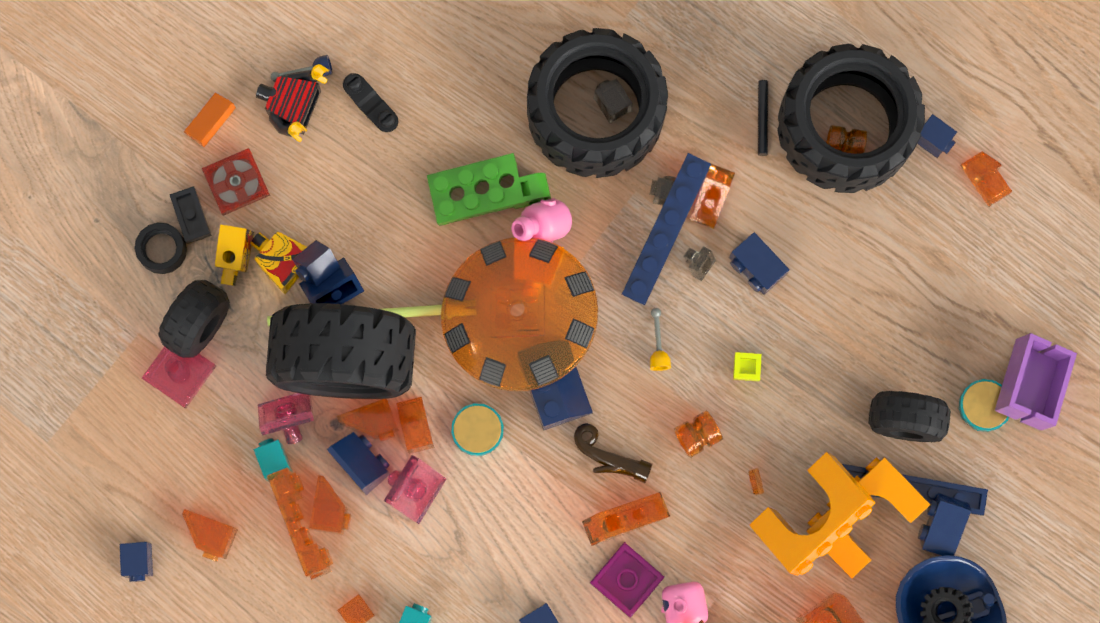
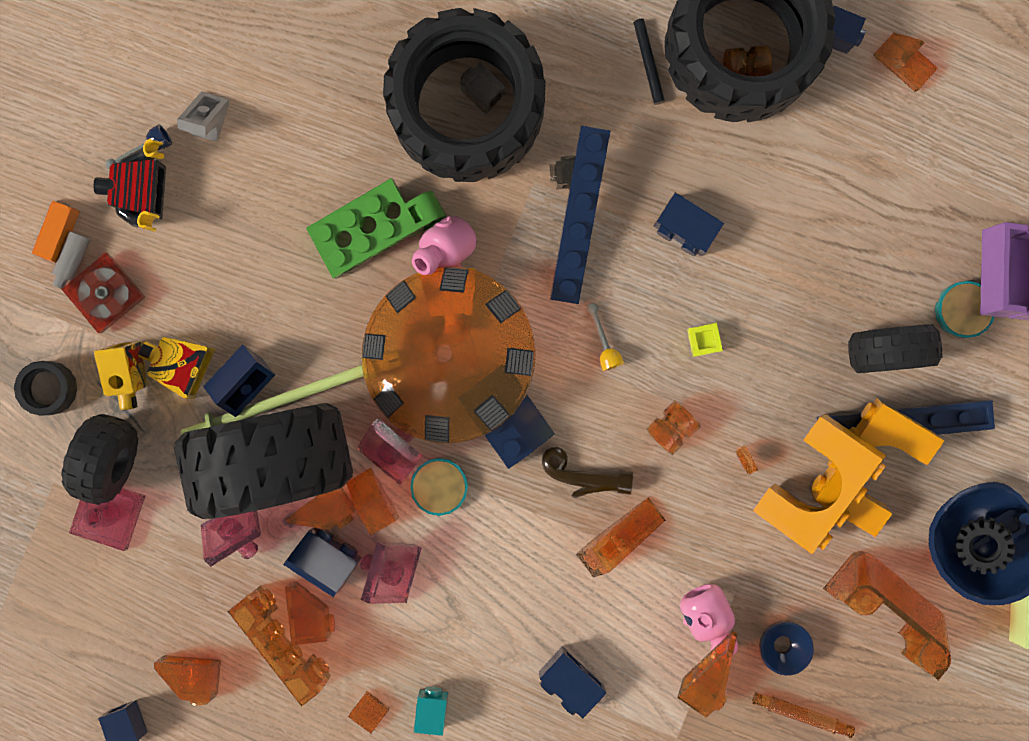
camera: 10 degrees left, 10 degrees up
black plate [170,186,212,244] -> none
teal brick [253,438,293,482] -> none
dark blue brick [292,240,340,286] -> none
black piece [343,73,399,132] -> none
magenta tile [590,542,665,618] -> none
clear smoke tile [683,246,716,281] -> none
clear orange slope [690,164,735,229] -> none
dark blue brick [918,493,971,556] -> none
none -> light grey cylinder [52,231,90,290]
none -> light grey slope [177,91,229,141]
none -> clear pink tile [356,418,423,485]

